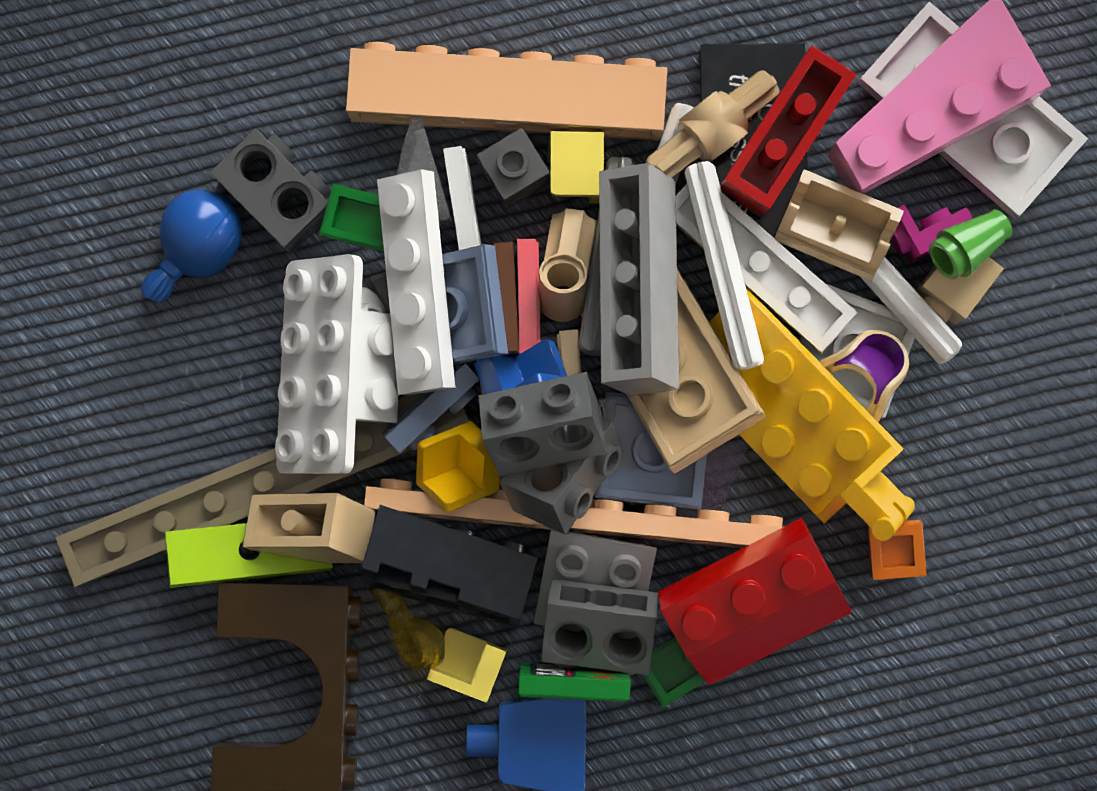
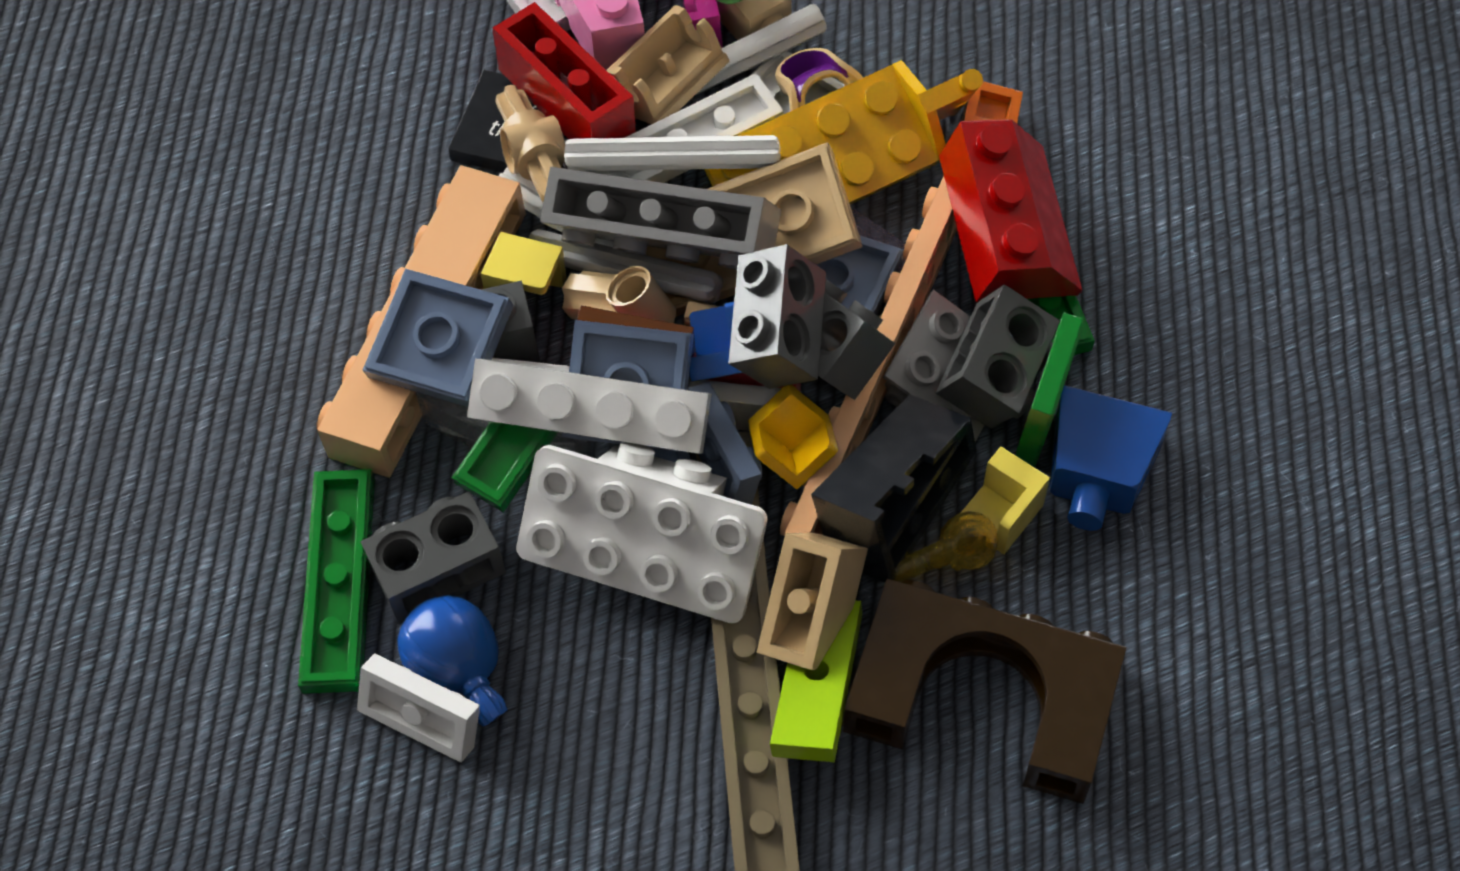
camera: 70 degrees left, 25 degrees down
none -> green tile [298,469,375,694]
none -> white plate [357,653,480,763]
none -> sand blue tile [362,268,514,407]

